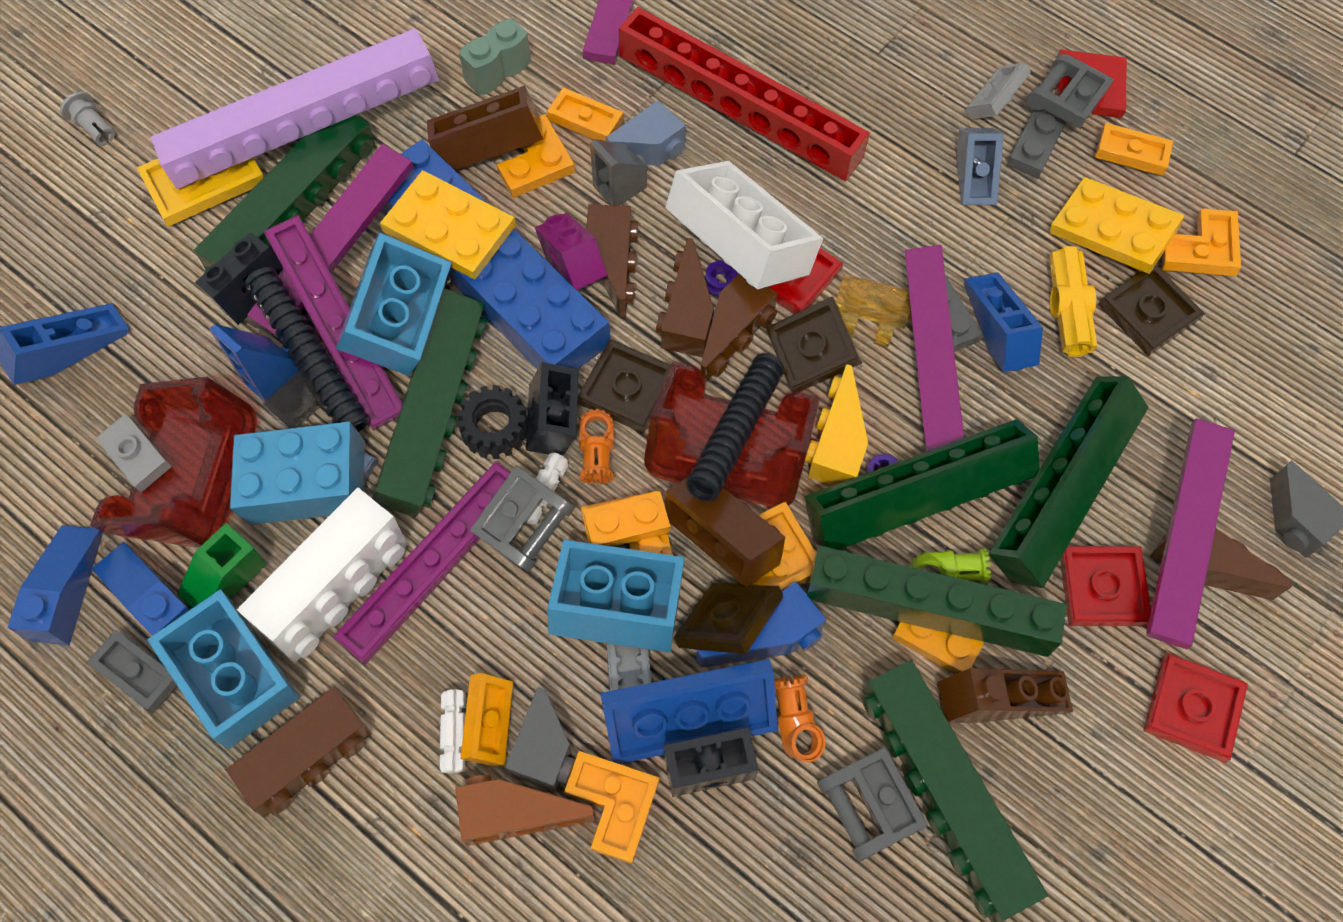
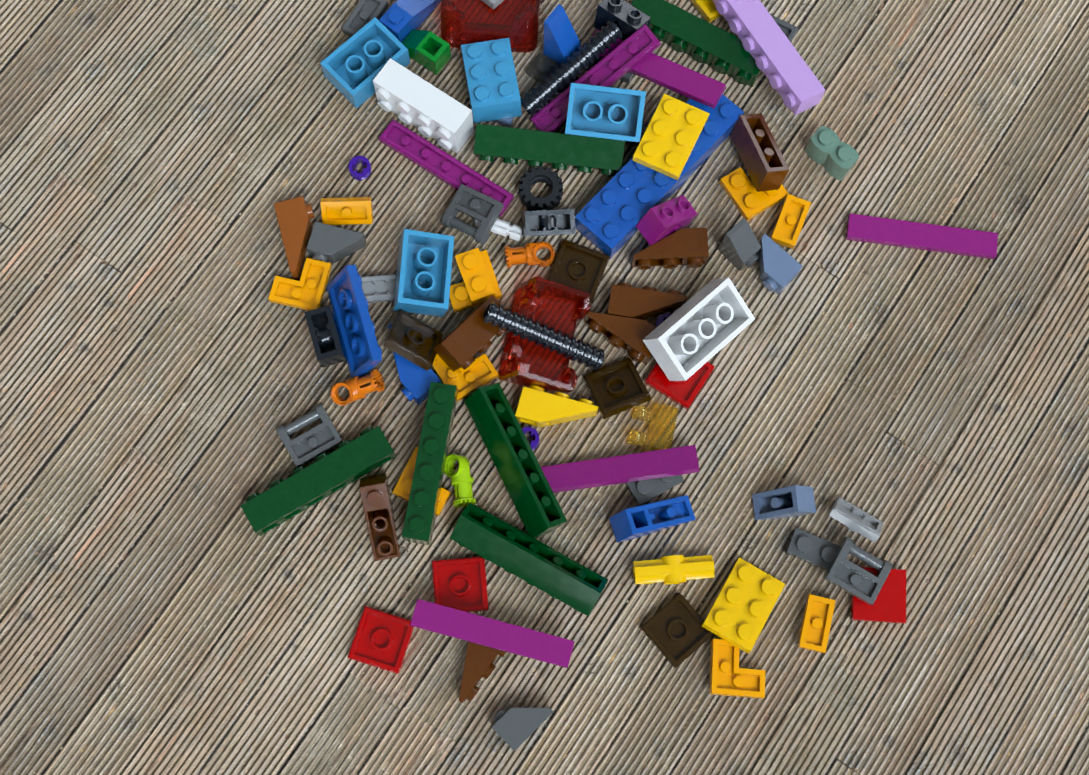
camera: 85 degrees right, 10 degrees up
reddish brown brick [225,687,372,817] -> none
white axle [440,689,466,774] -> none
red brick [618,7,870,181] -> none
none -> dark purple bush [349,156,371,180]

